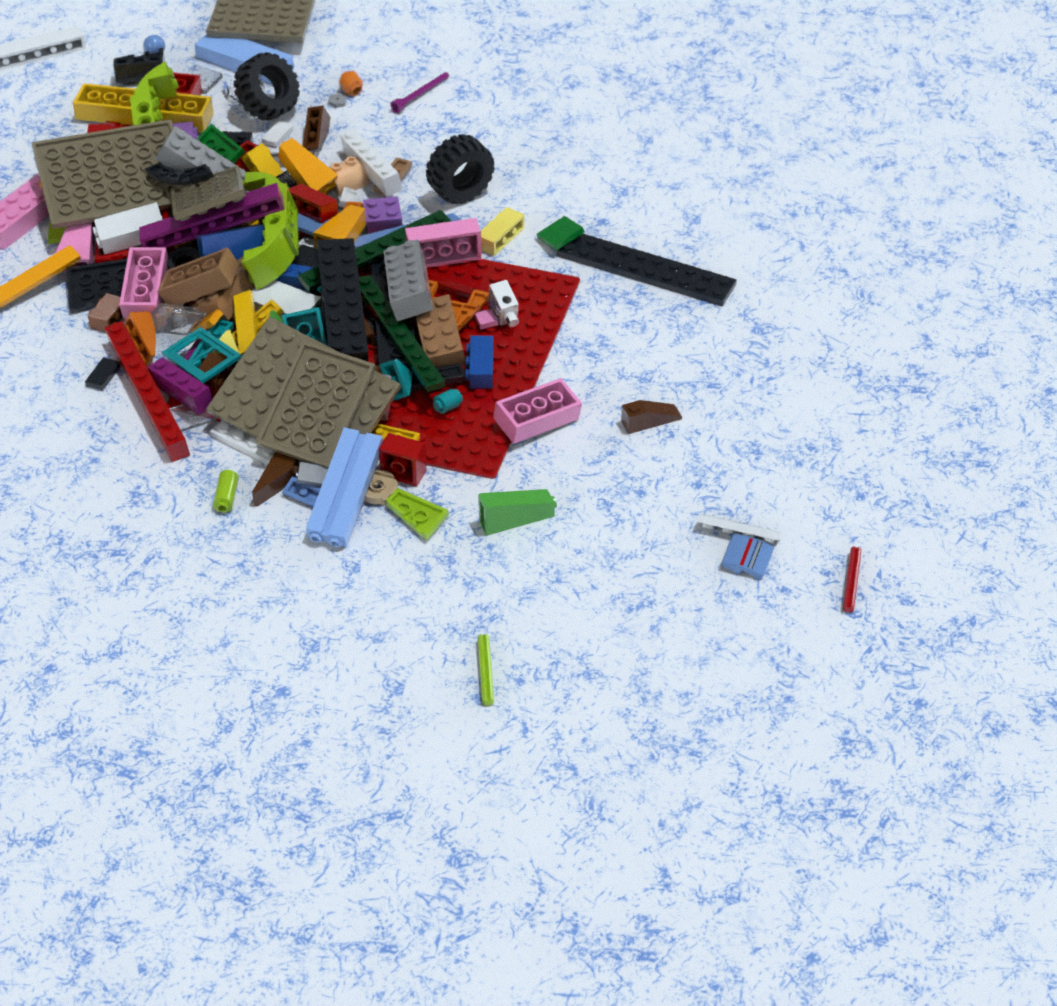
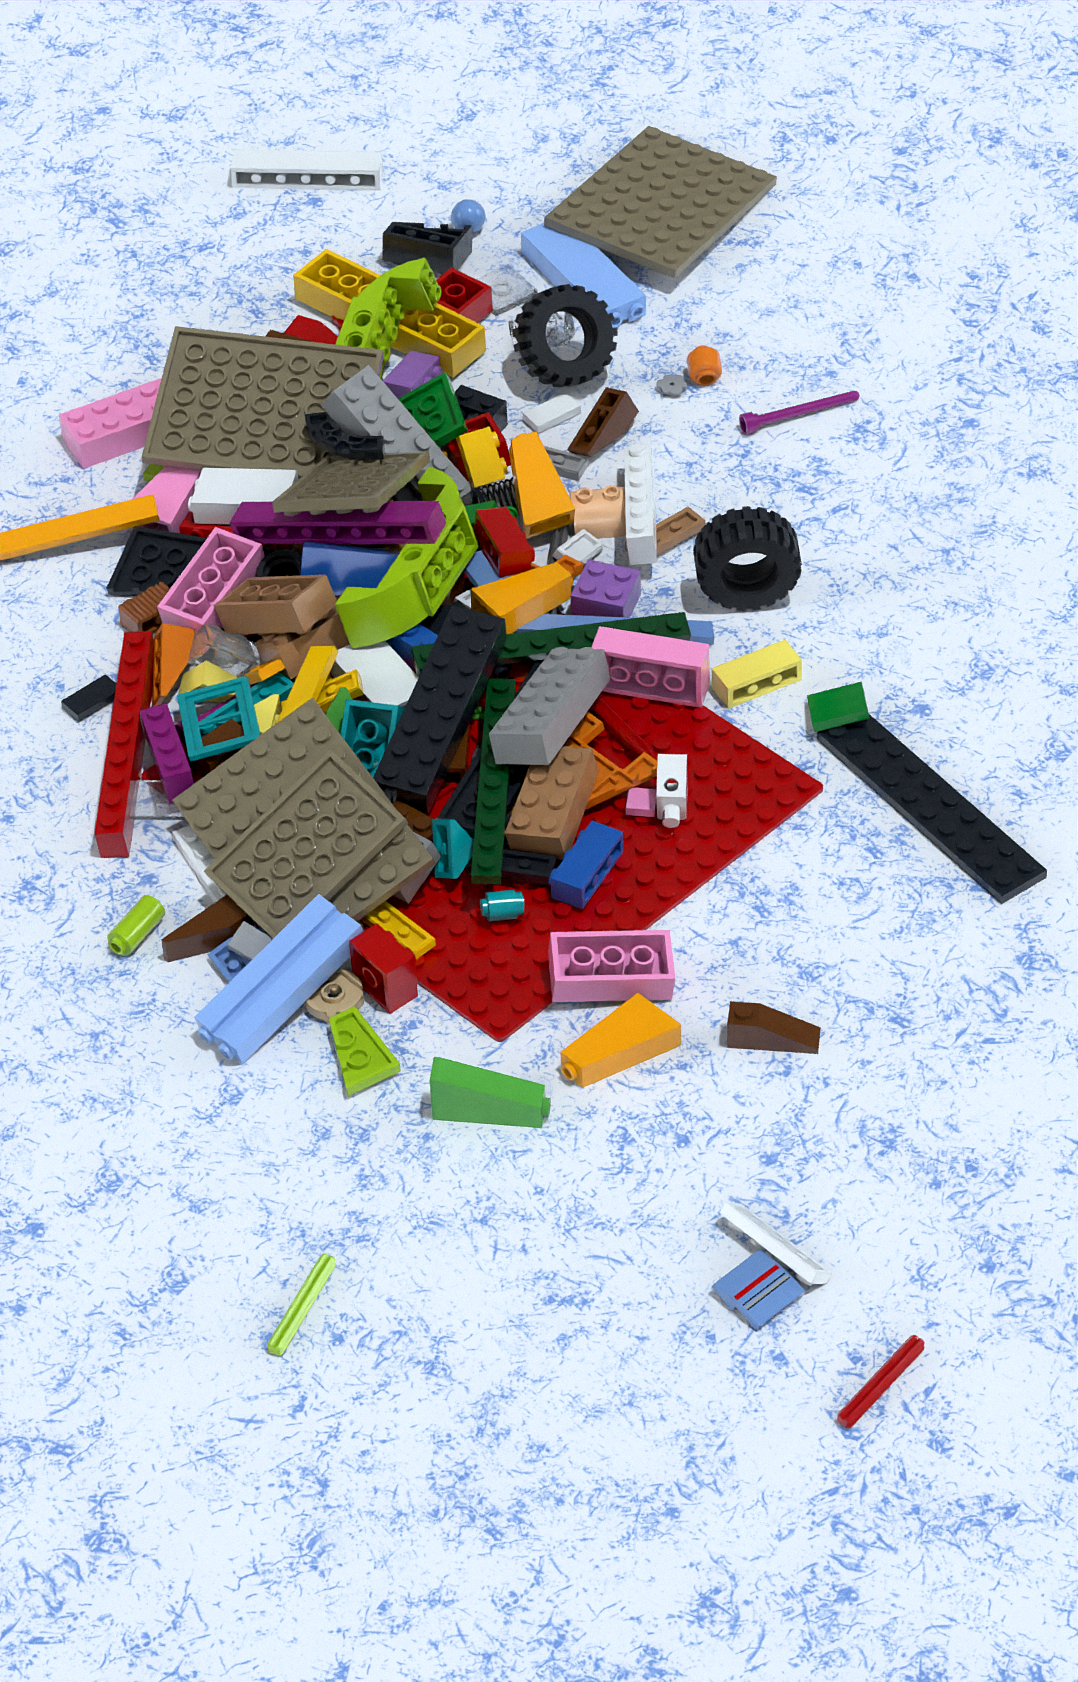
camera: 30 degrees right, 0 degrees up
none -> light yellow slope [179,660,237,703]
none -> light orange slope [560,993,681,1088]

